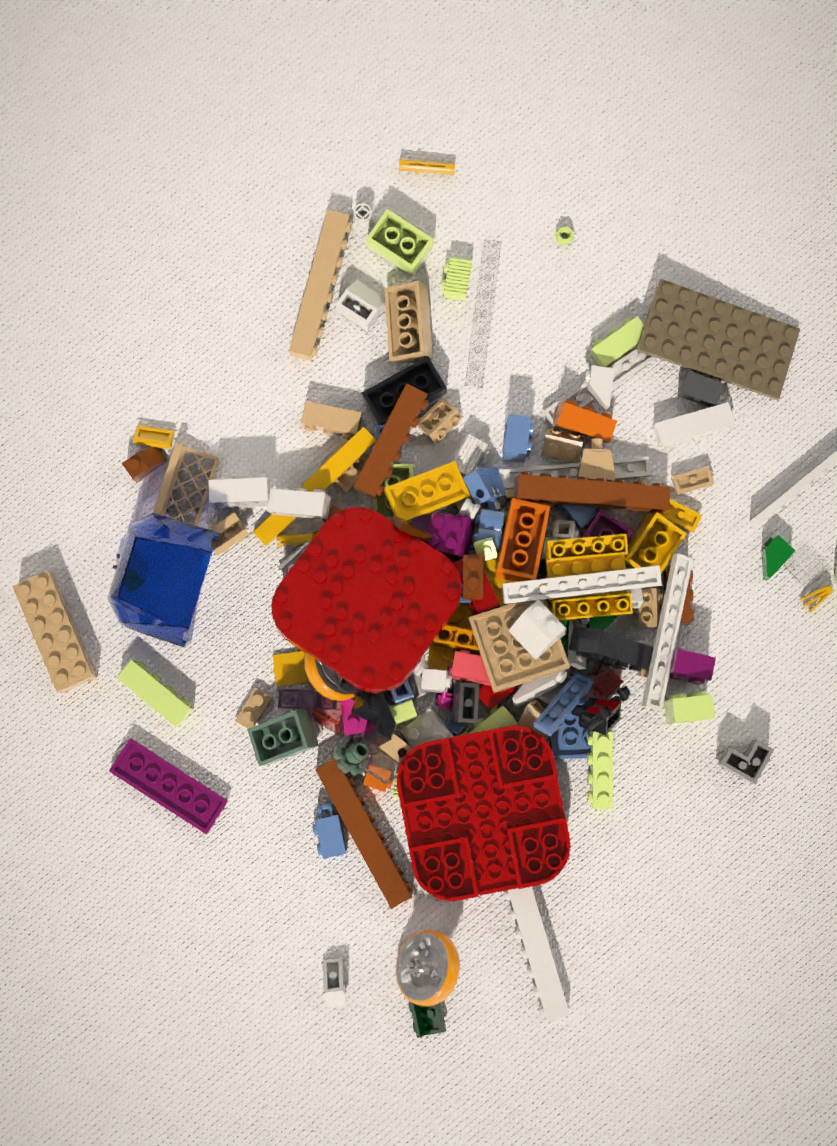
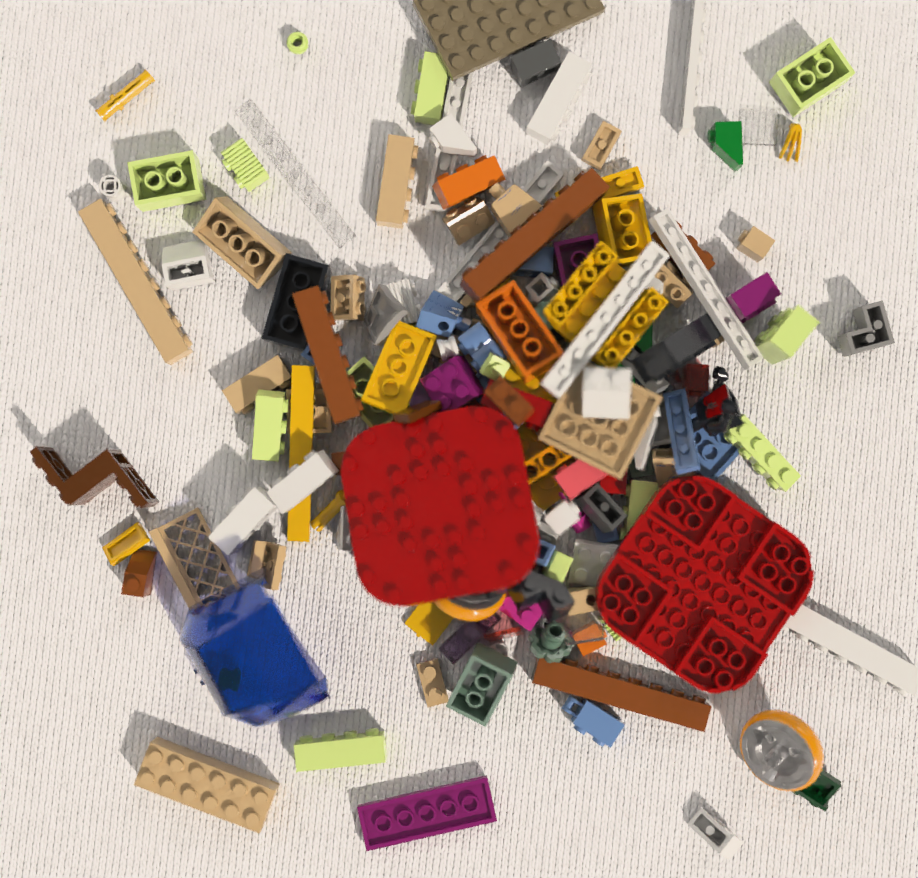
camera: 50 degrees left, 5 degrees up
medium blue brick [502,414,534,462] -> none
none -> reddish brown bracket [29,446,159,508]
none -> yellowish green brick [252,389,289,462]
none -> light grey plate [364,284,408,346]
none -> tan brick [376,134,419,229]
none -> tan brick [736,226,776,263]

